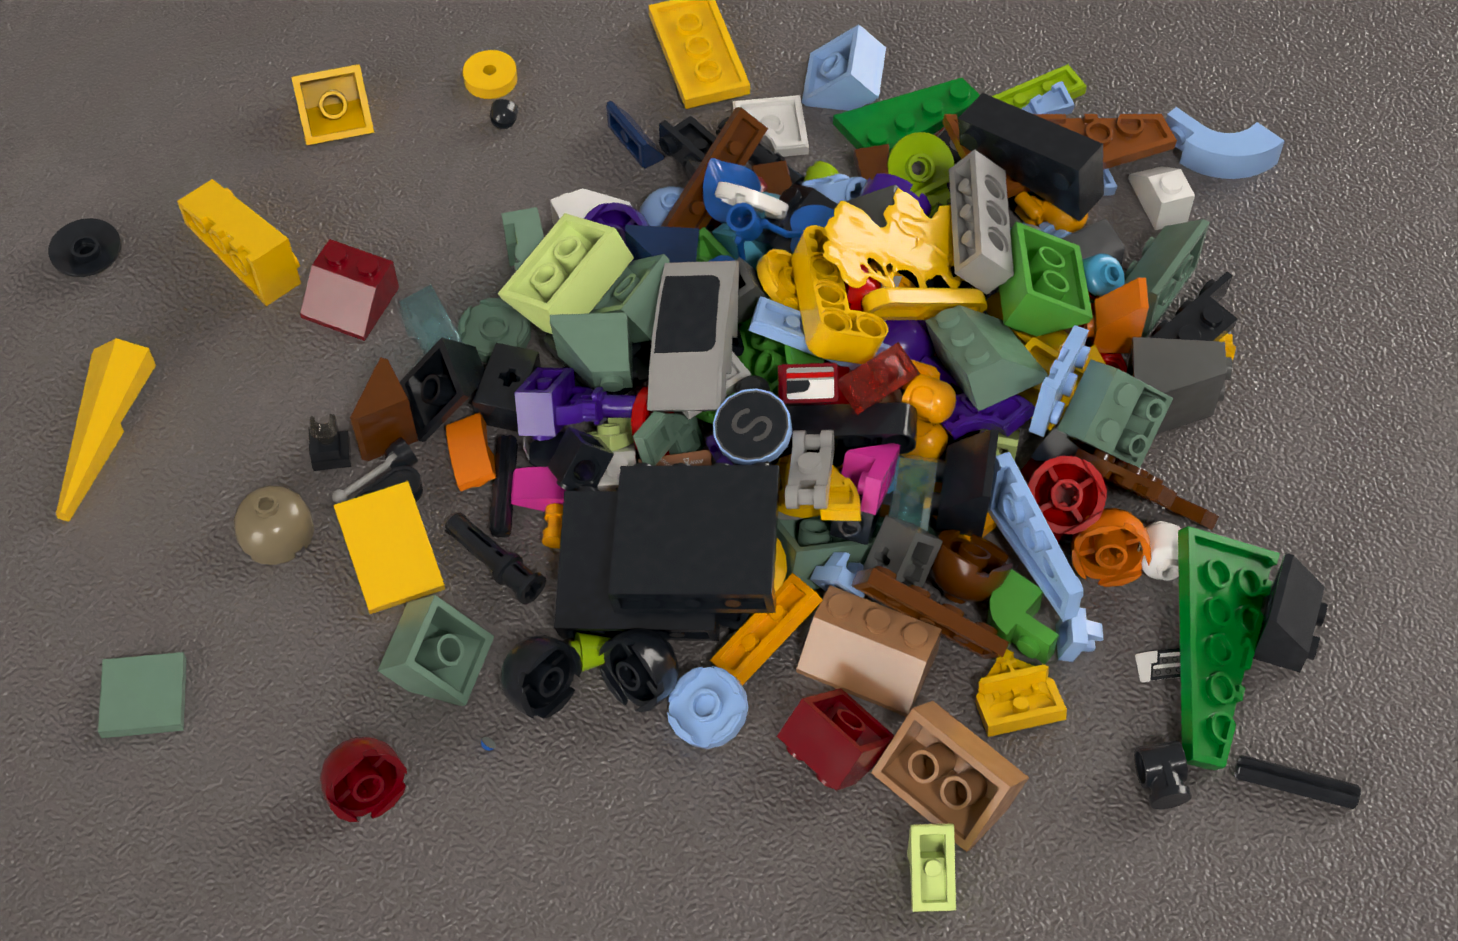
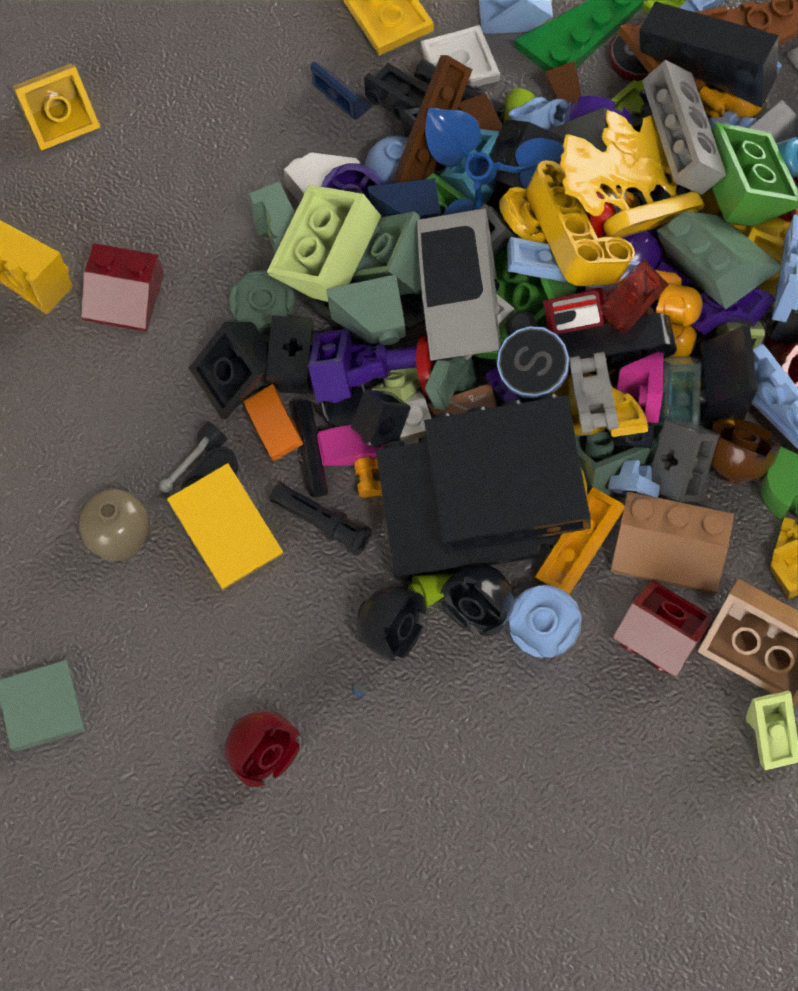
camera: 10 degrees left, 10 degrees up
black piece [308,414,351,471] -> none
reddish brown slope [350,357,418,461] -> none
sand green slope [377,595,494,706] -> none
clear light blue slope [398,285,463,354] -> none
yellow piece [463,50,518,99] -> none
black hinge [490,99,518,129] -> none
white tile [715,182,789,220] -> none
reddish brown plate [851,566,1009,659] -> none
lime dish [887,132,954,193] -> none

